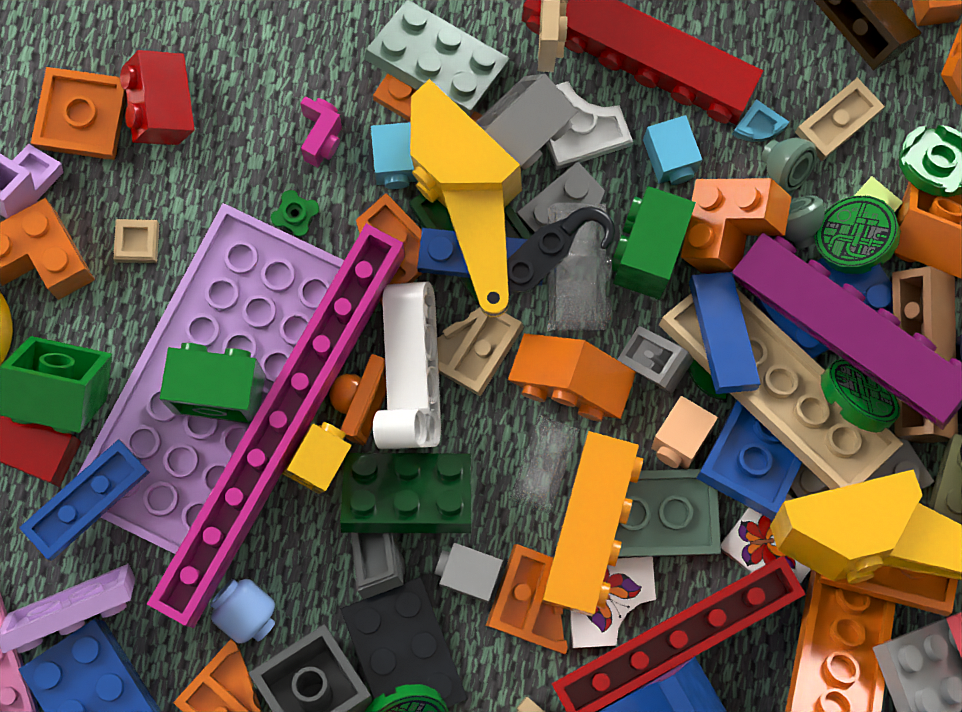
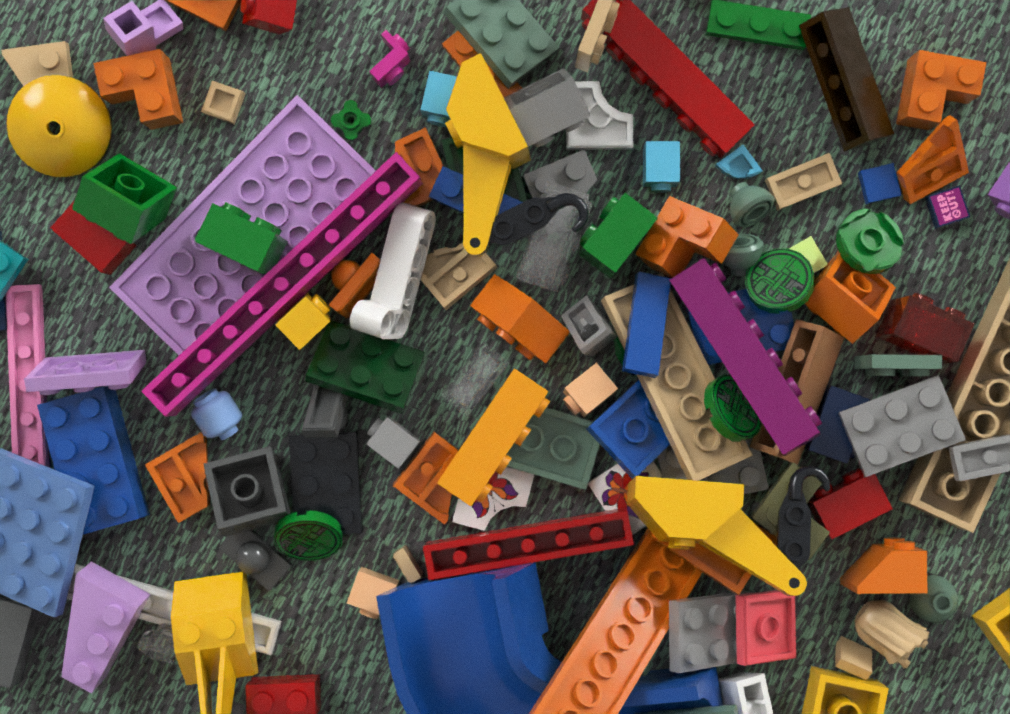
camera: 30 degrees right, 10 degrees up
blue plate [19,439,150,561] -> none
none -> blue tile [858,163,901,204]

